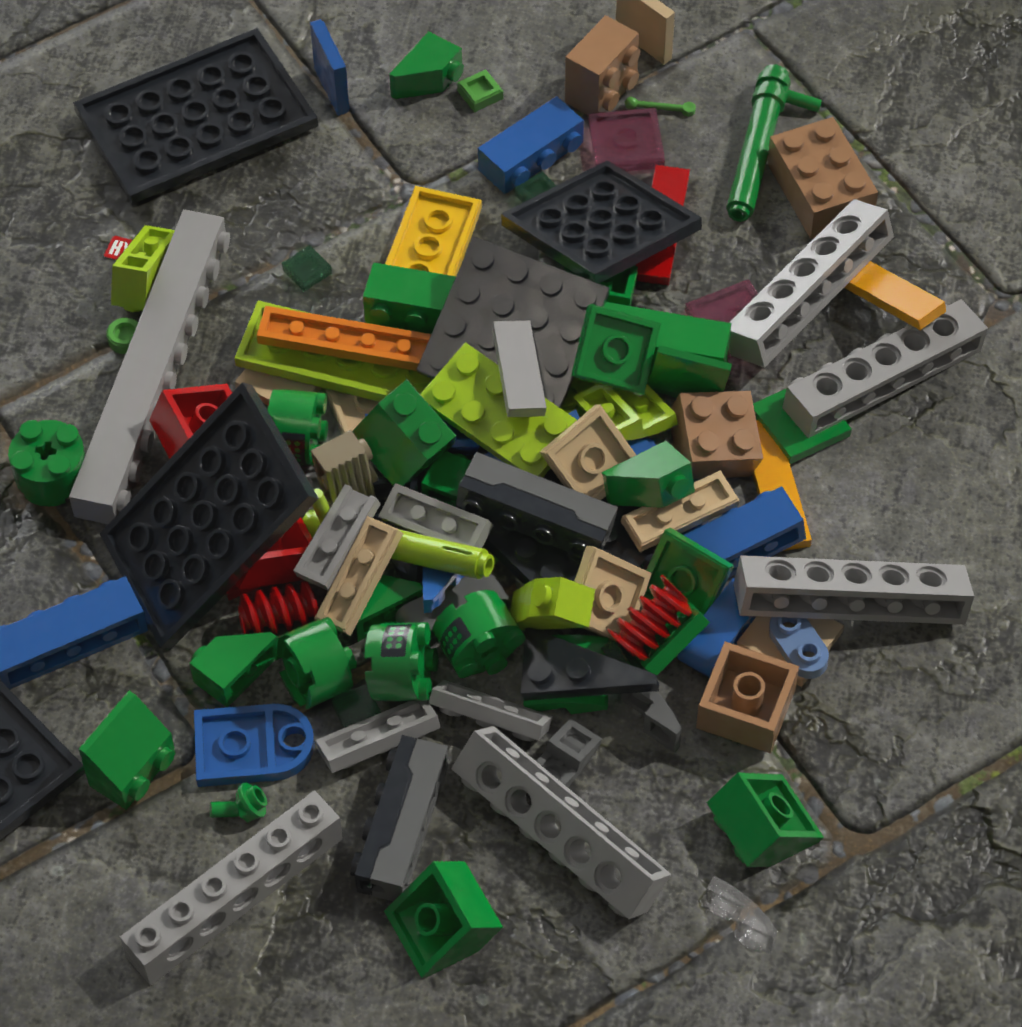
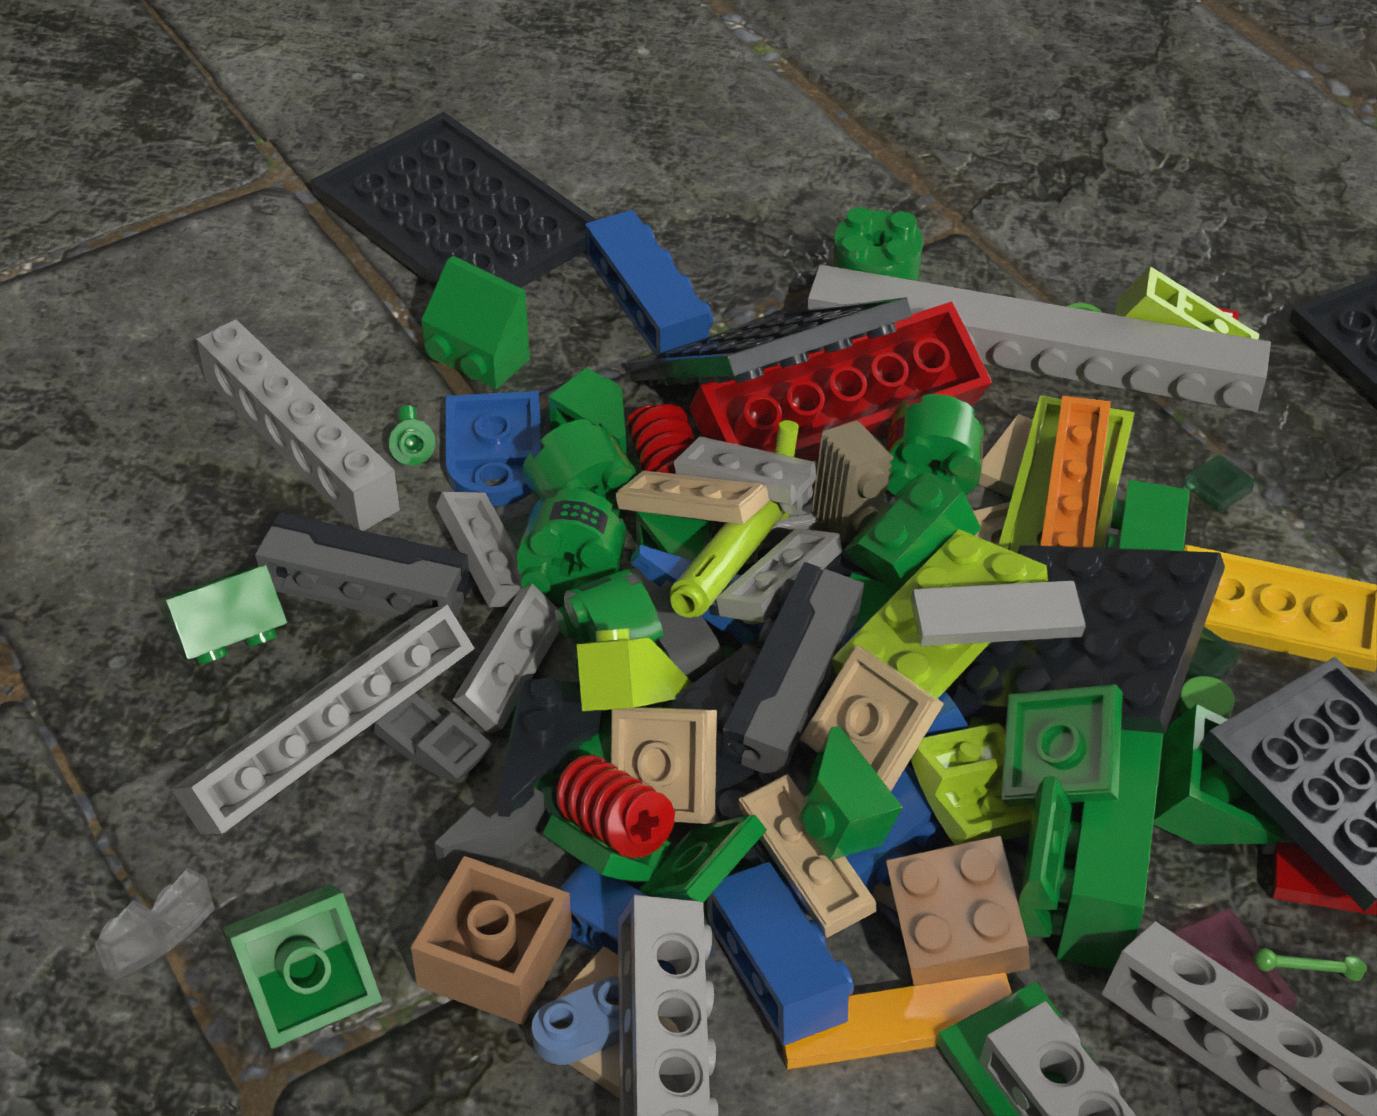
camera: 90 degrees right, 10 degrees down
none -> bright green hinge [1253,948,1367,981]

